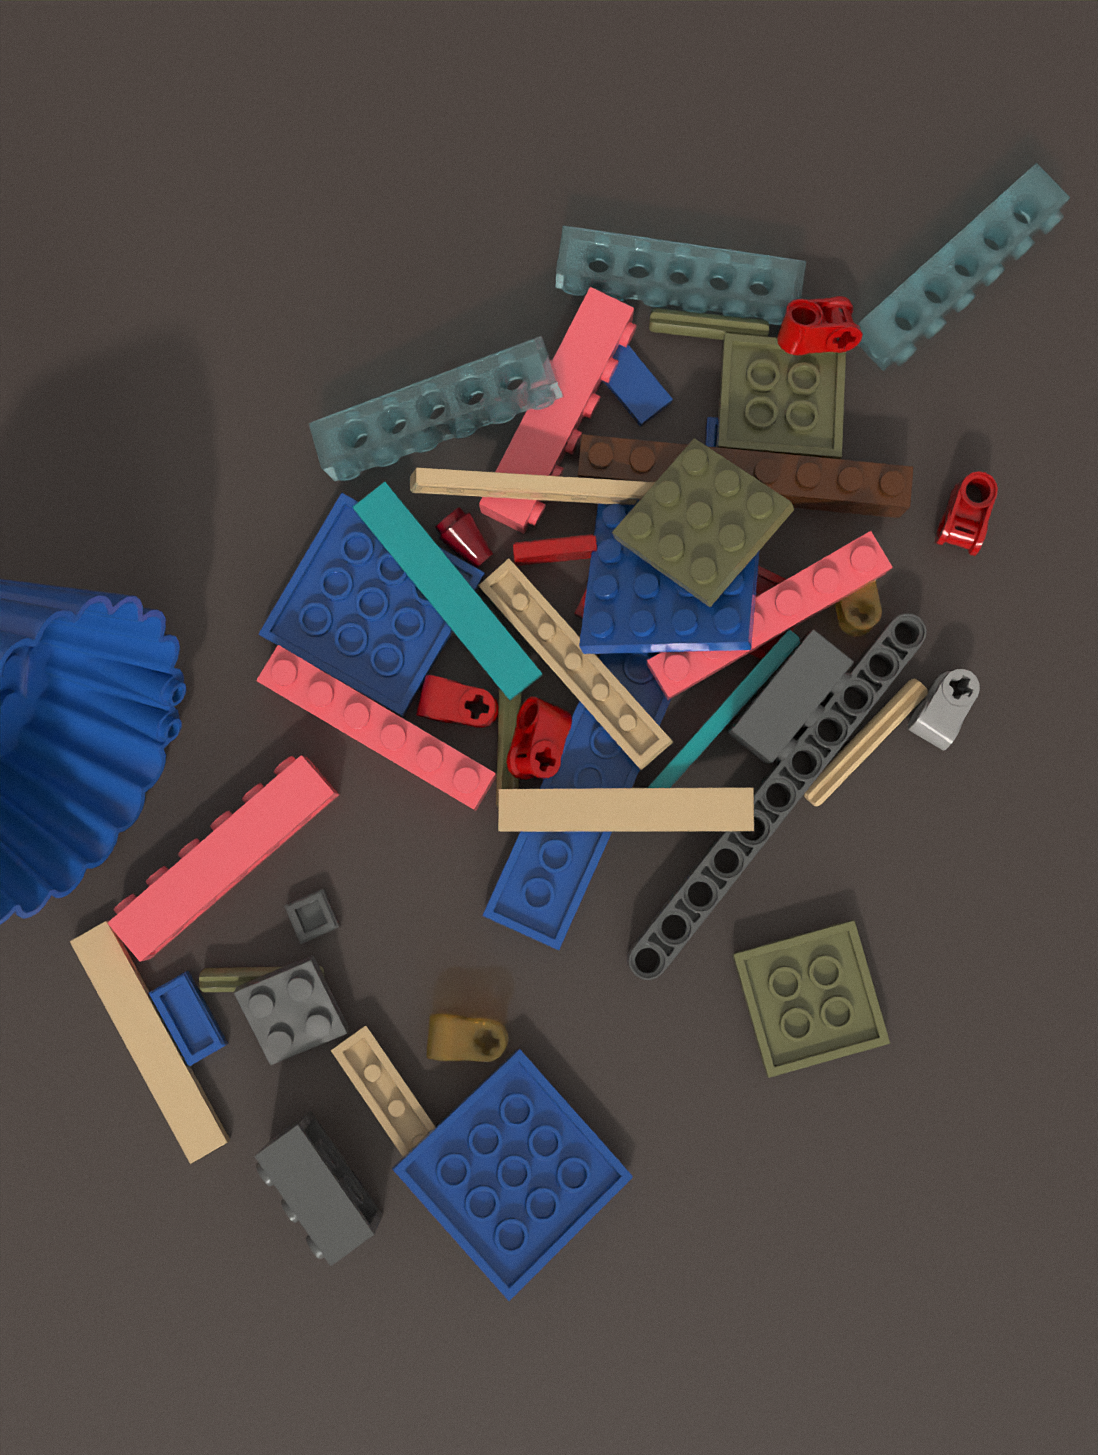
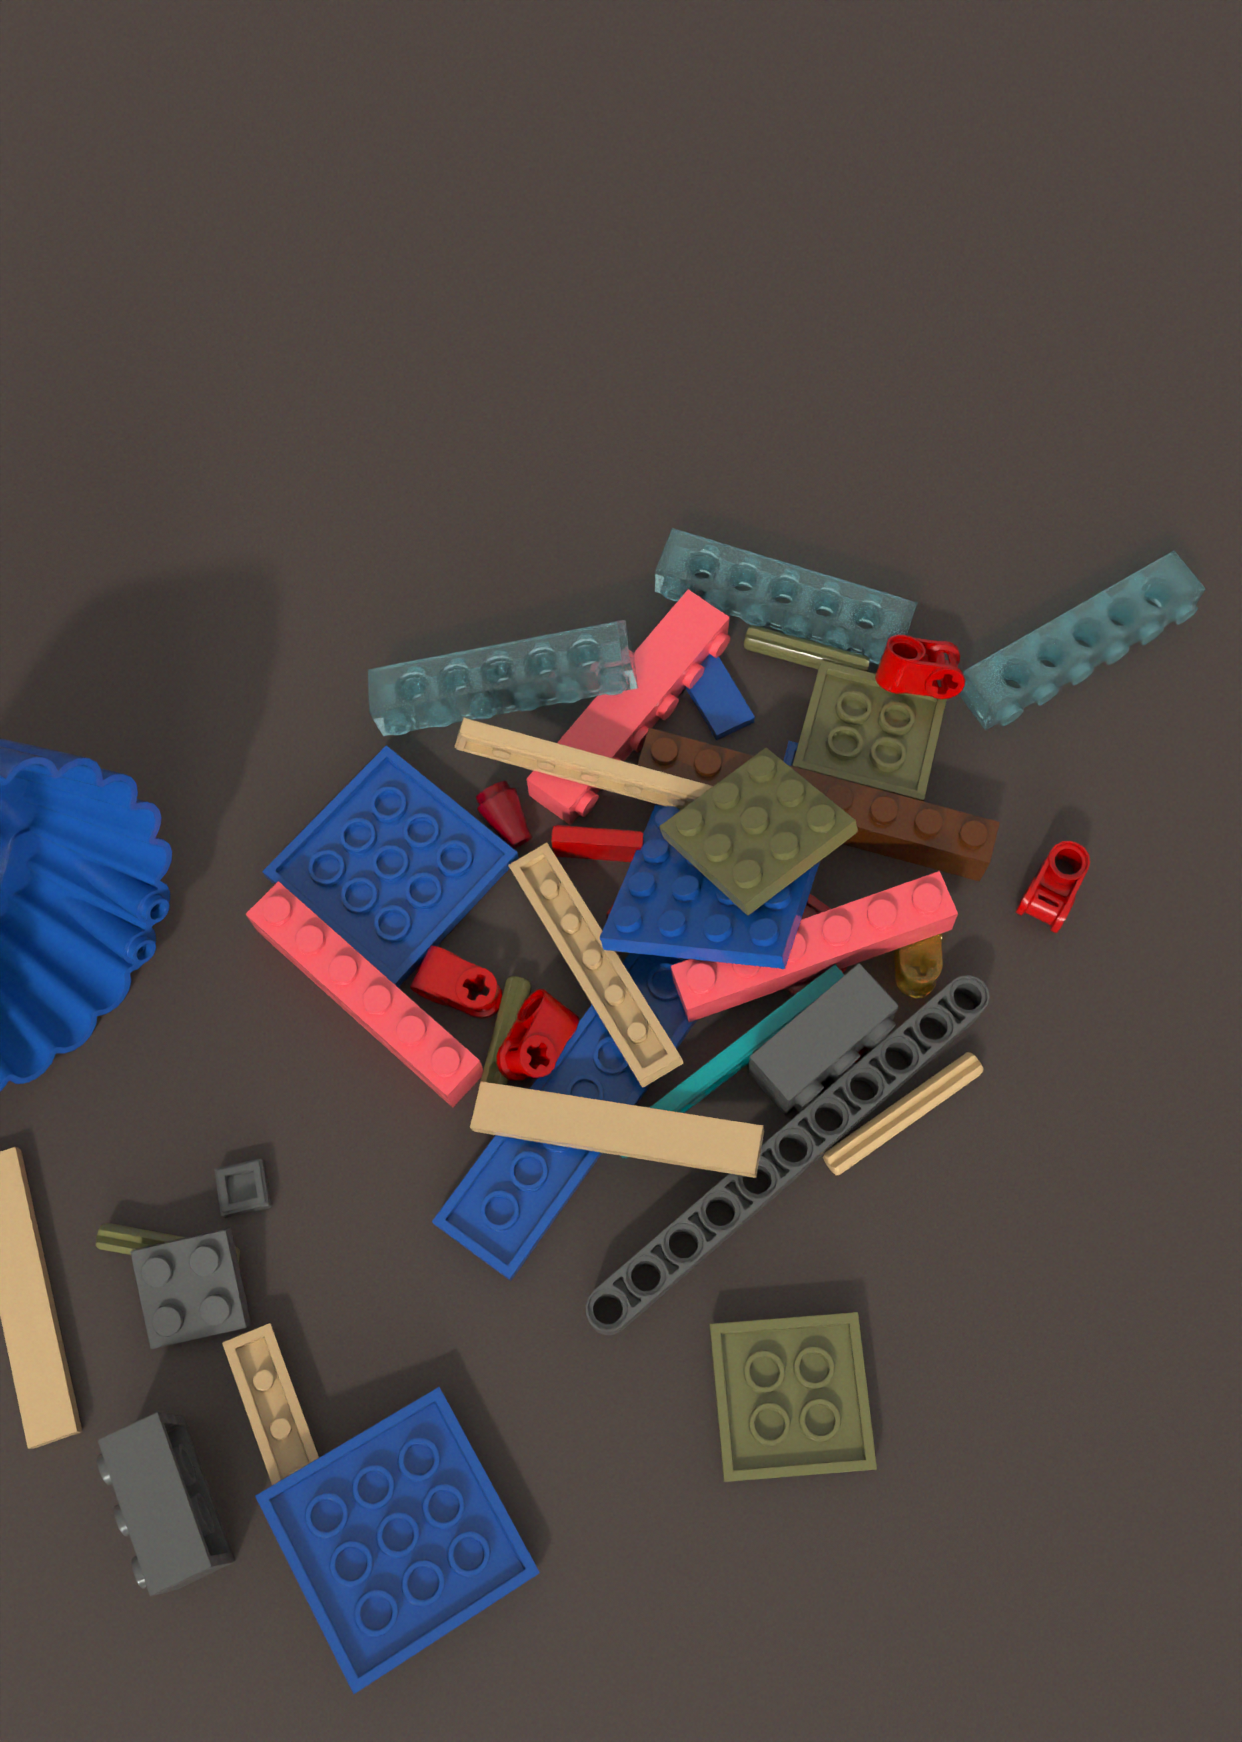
camera: 15 degrees right, 15 degrees down
coral brick [107,755,340,962] -> none
blue tile [149,971,229,1066] -> none
teal tile [353,482,542,701] -> none
clear yellow piece [426,1014,509,1062] -> none
light grey piece [907,669,980,751] -> none

